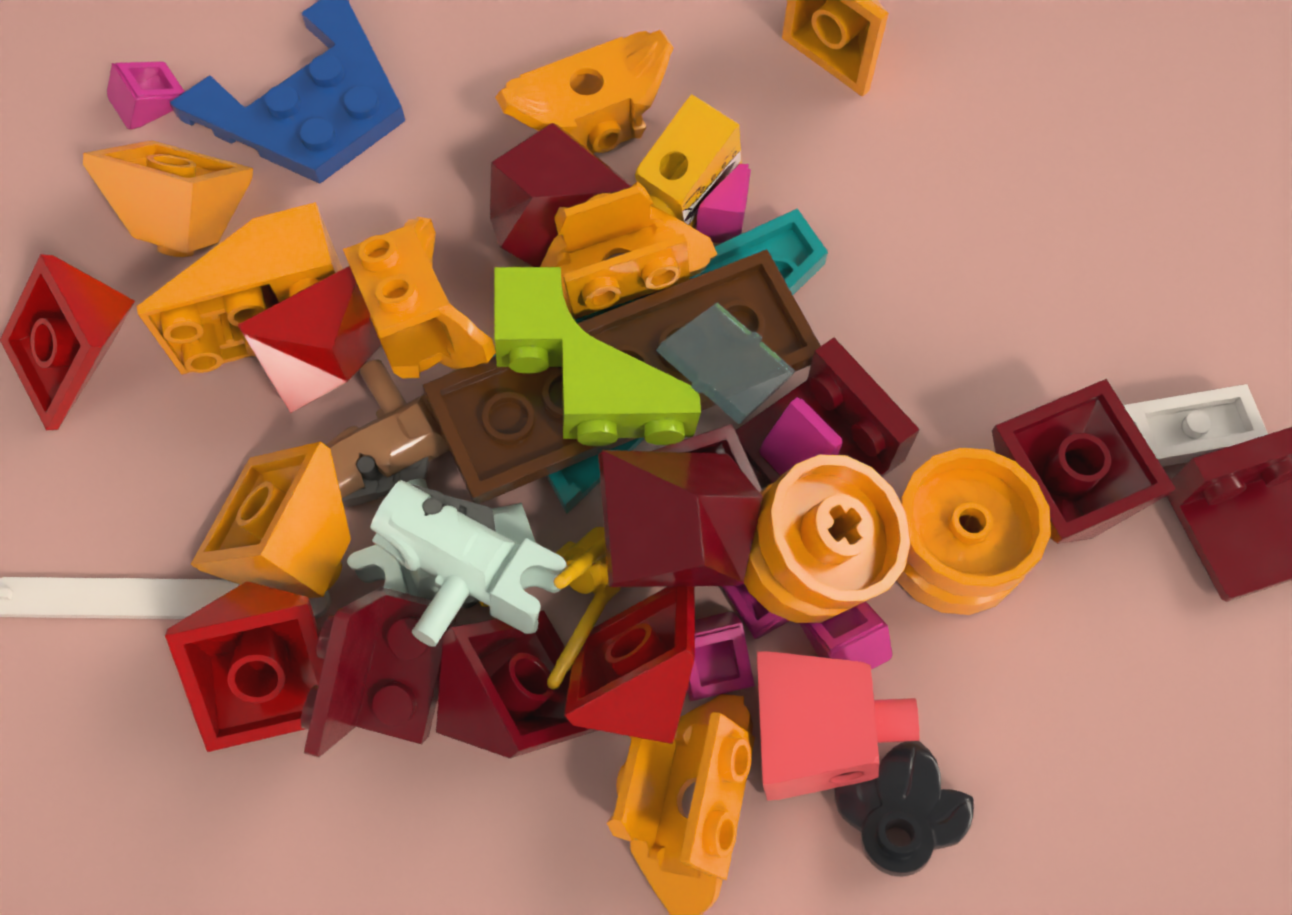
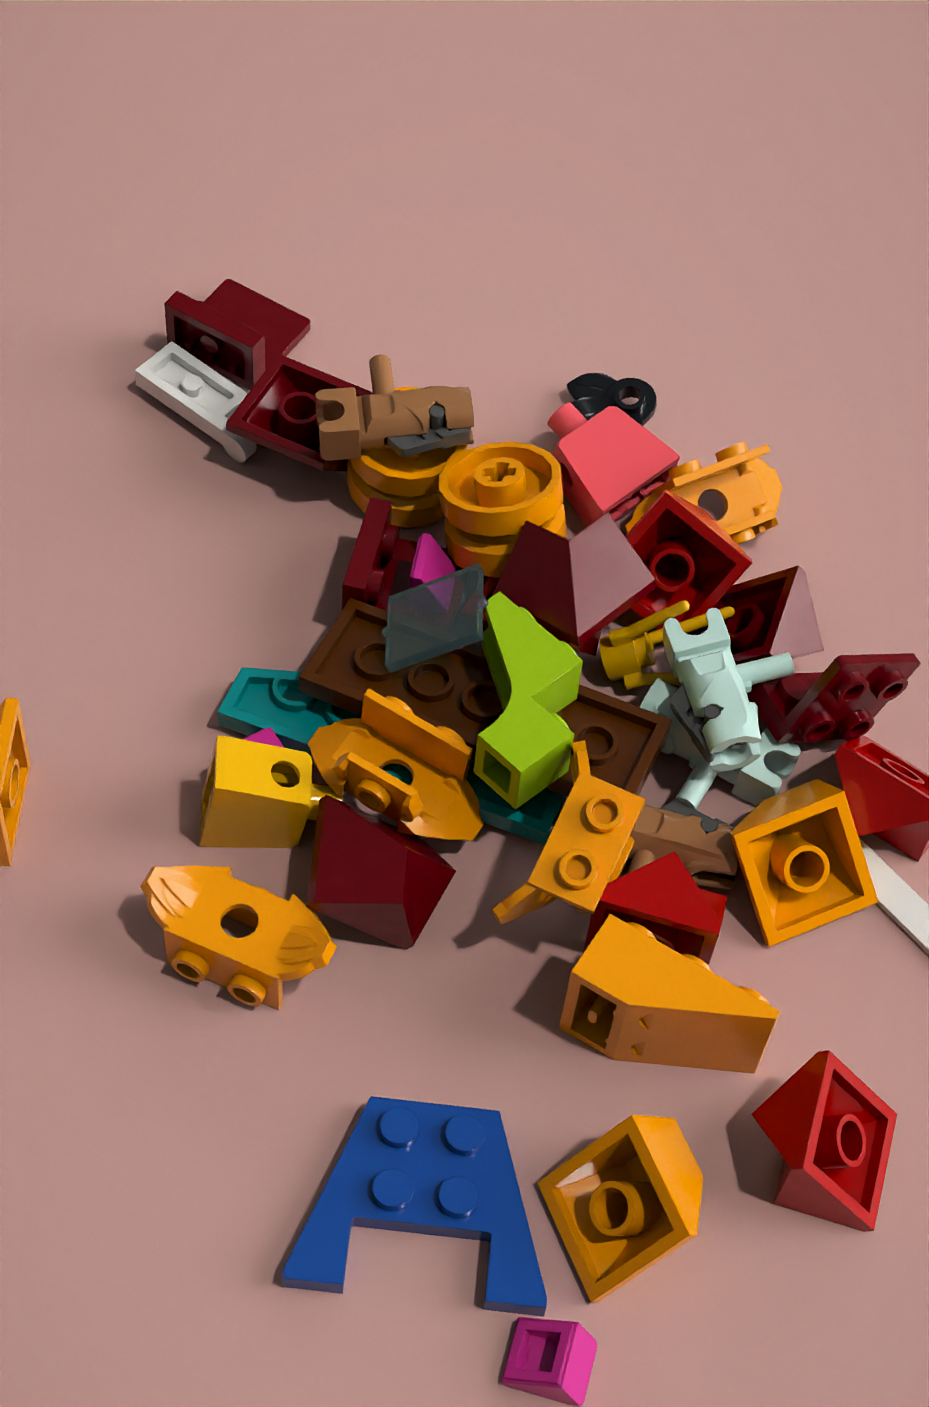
camera: 135 degrees left, 10 degrees down
none -> medium nougat piece [315,354,474,461]

